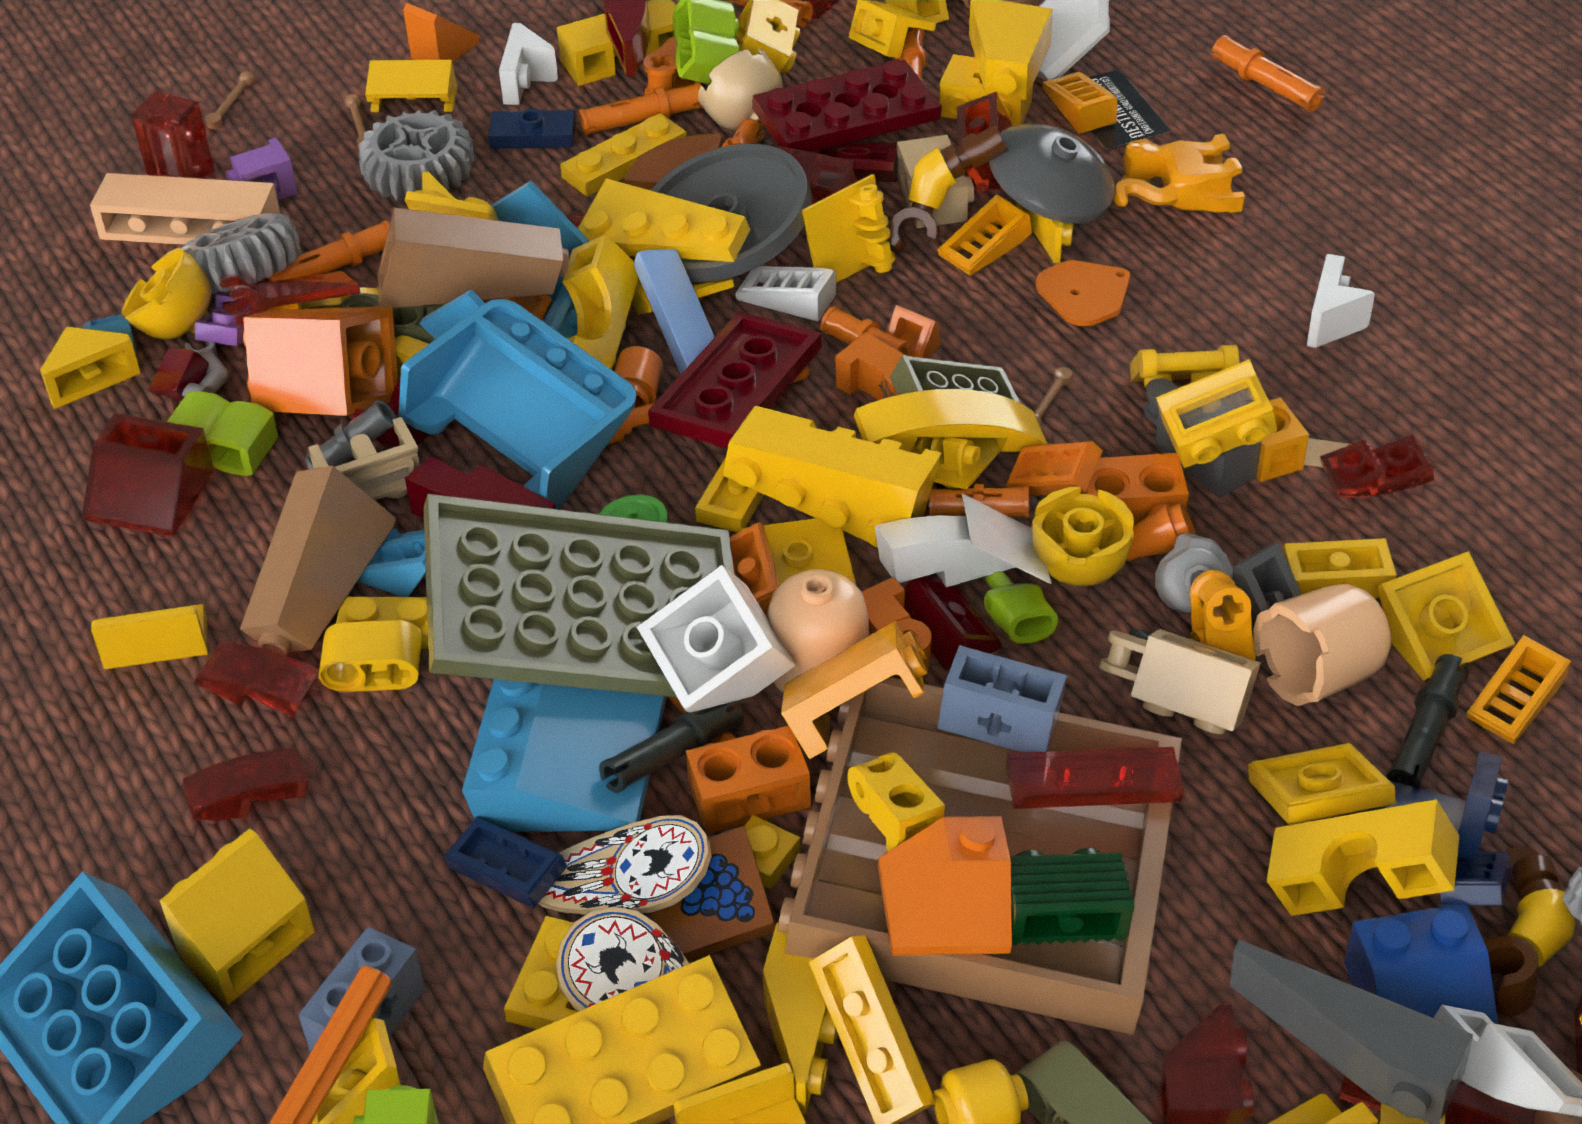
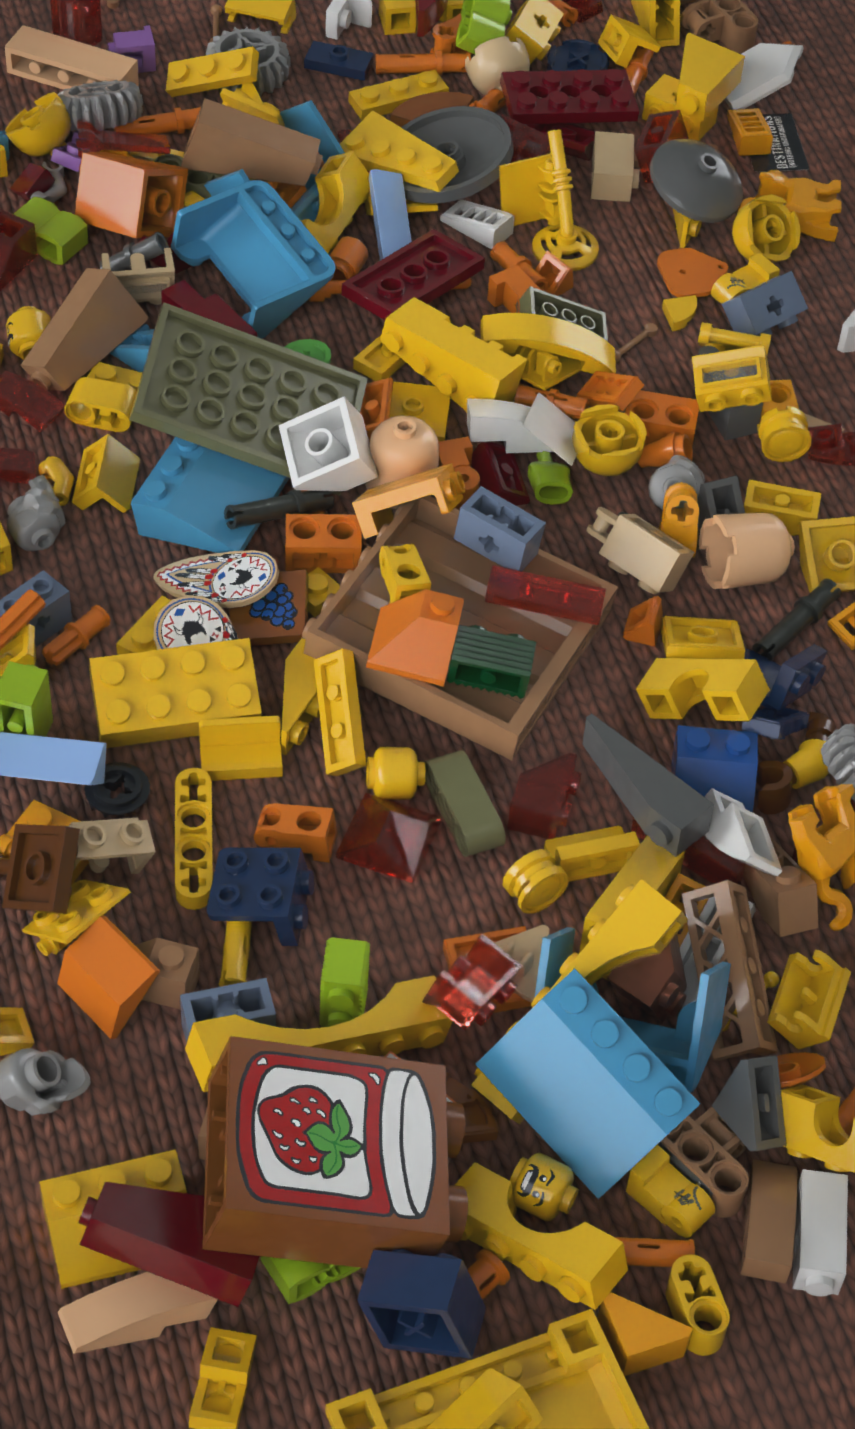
camera: 10 degrees right, 5 degrees up
dark blue plate [443,816,567,908] -> none
reddish brown piece [889,125,1009,252] -> none
light orange slope [937,194,1032,276] -> none
none -> yellow head [6,306,51,360]
none -> light grey head [7,475,65,551]
none -> yellow arm [38,456,75,506]
none -> orange axle [42,605,111,666]
none -> yellow panel [72,434,140,513]
none -> yellow plate [166,46,259,97]
none -> yellow dish [532,129,599,271]
none -> dark blue tile [546,39,609,71]
none -> orange slope [622,595,663,647]
none -> yellow tile [662,295,697,332]
none -> yellow leg [711,252,780,304]
none -> sand blue brick [722,271,808,336]
none -> yellow cylinder [732,194,801,263]
none -> yellow wheel [757,406,812,462]

